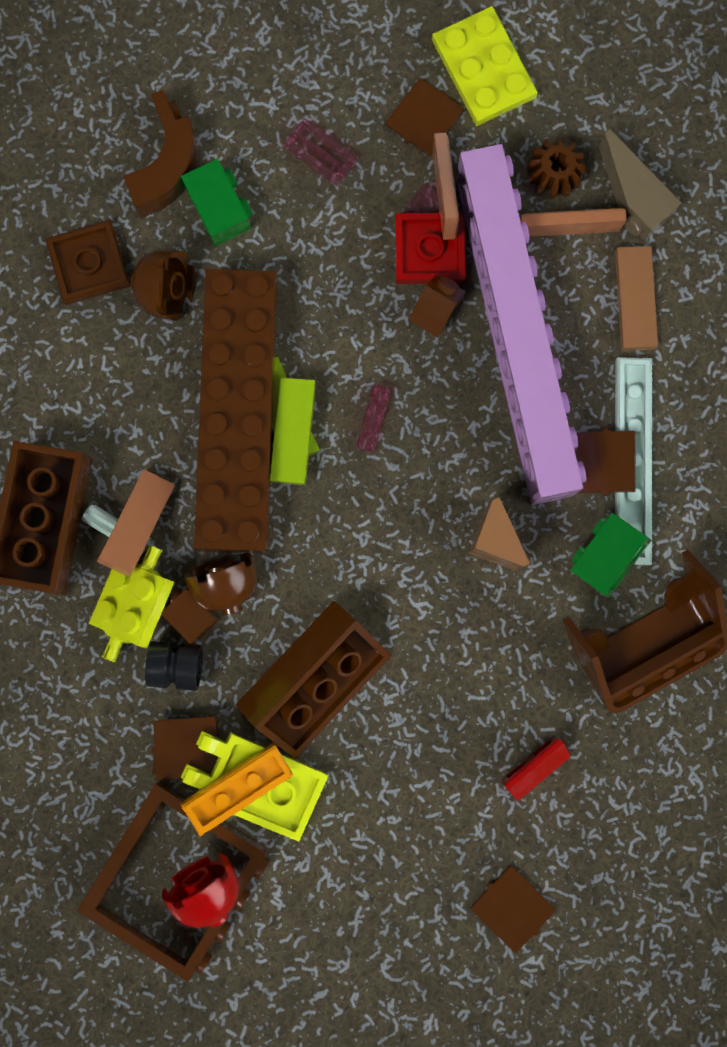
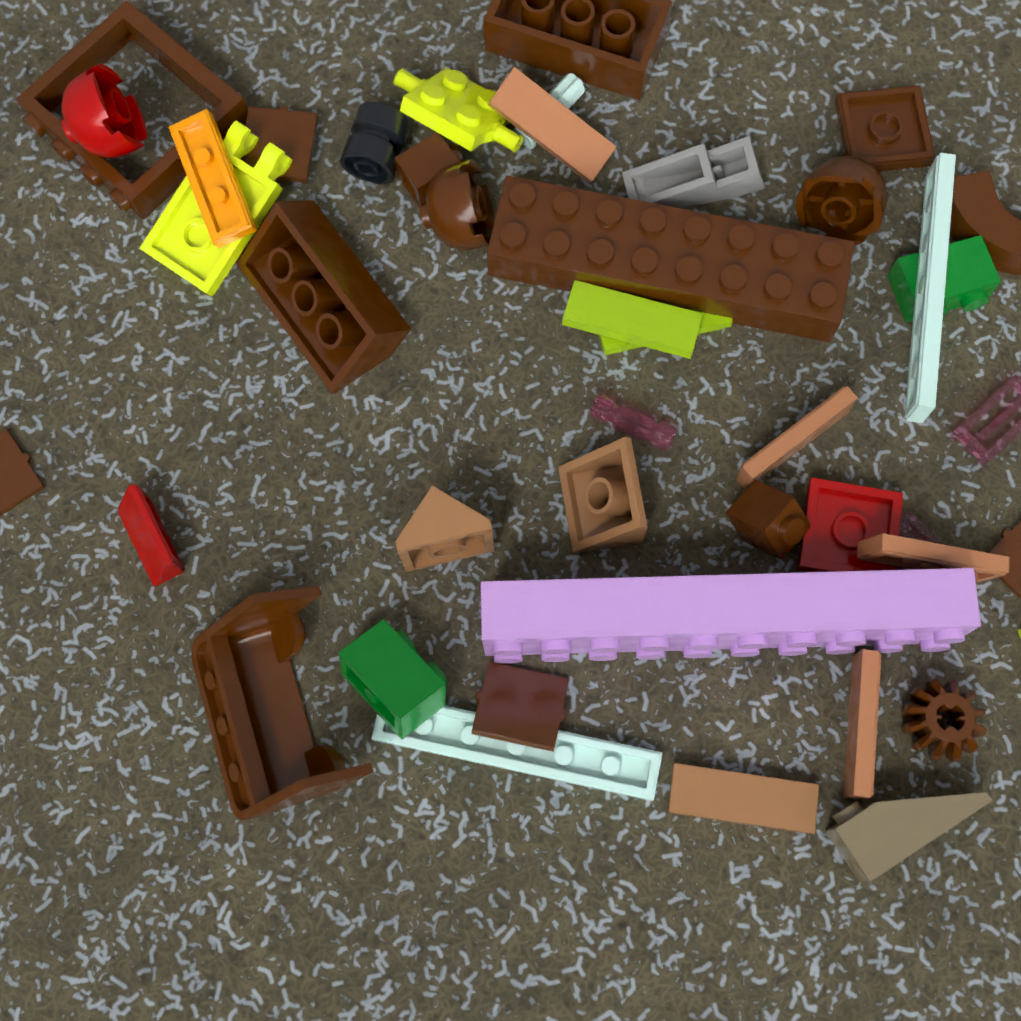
camera: 105 degrees right, 10 degrees down
none -> medium nougat slope [558,437,648,553]
none -> light grey slope [622,136,765,208]
none -> nougat tile [736,386,858,490]
none -> light aqua tile [904,153,956,423]

